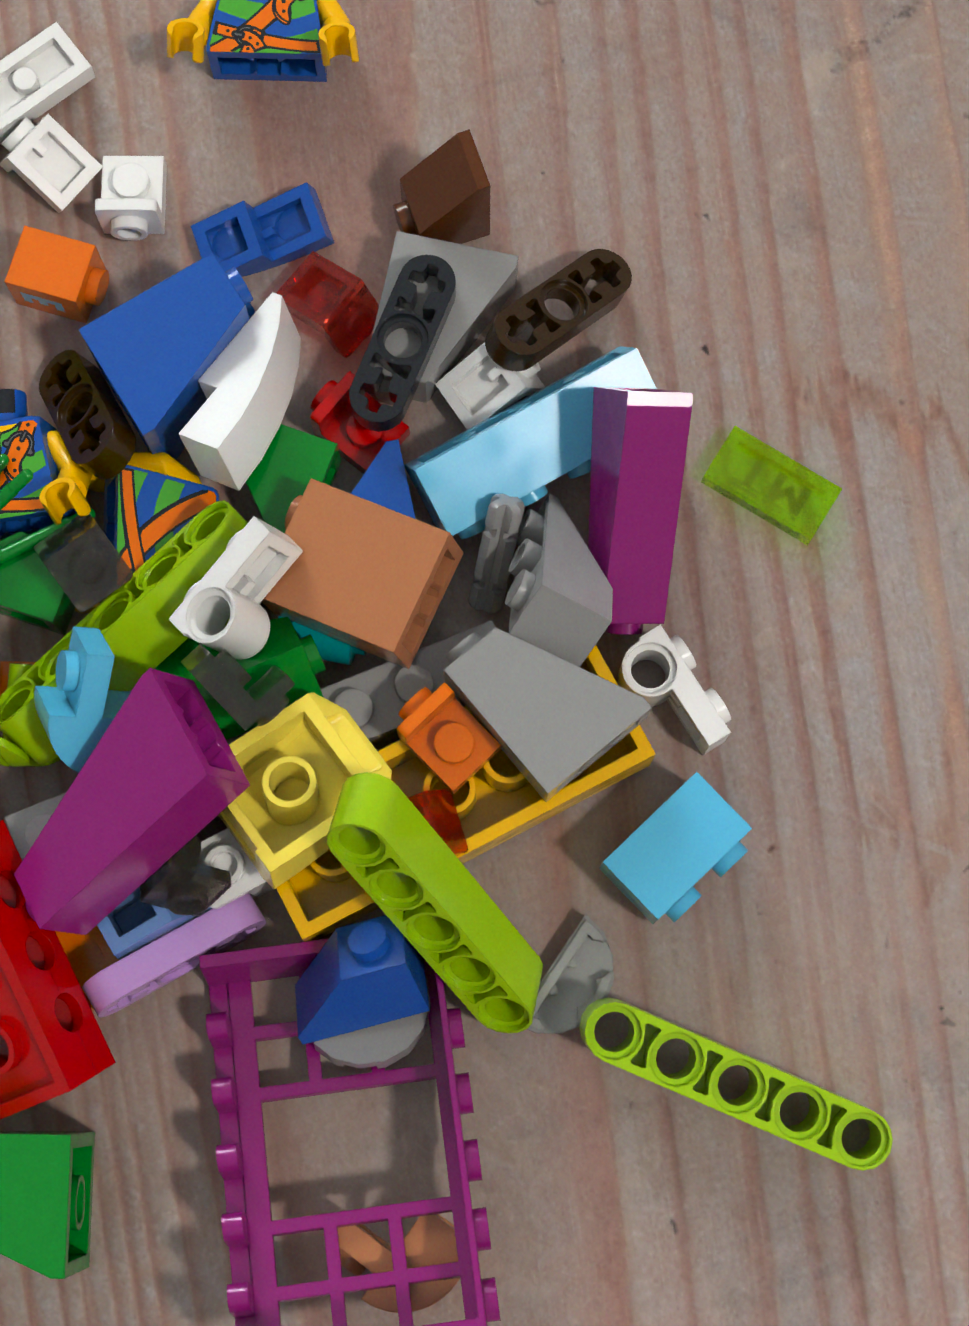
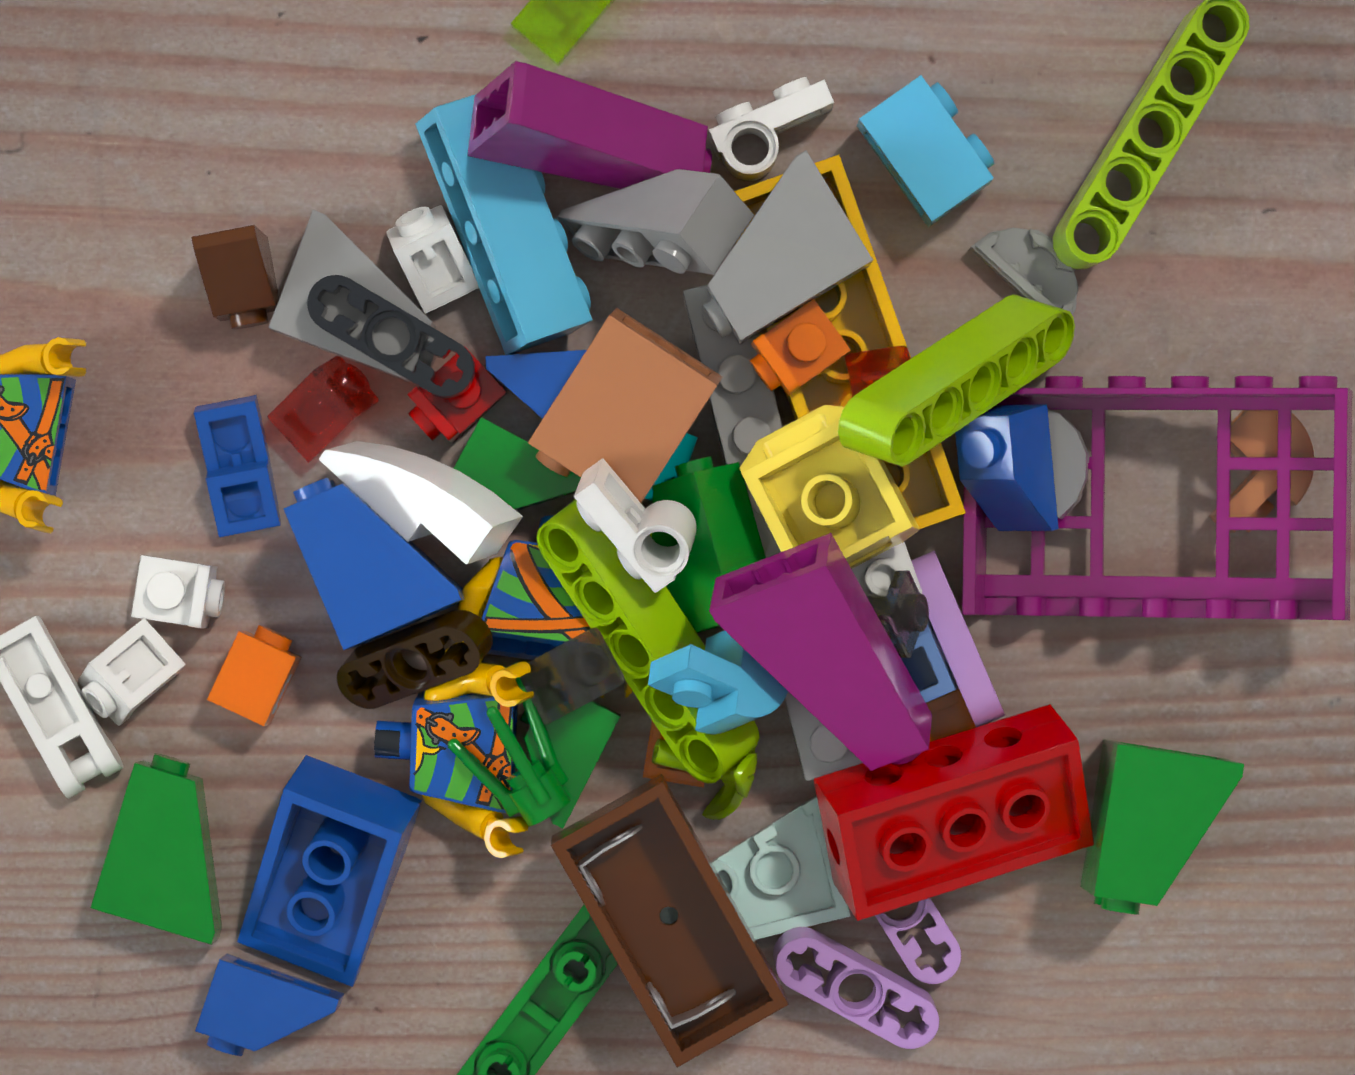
camera: 80 degrees left, 10 degrees up
clear smoke bracket [181,643,295,731] -> none
light grey axle [468,494,525,613] -> none
dark brown beam [485,249,632,371] -> none

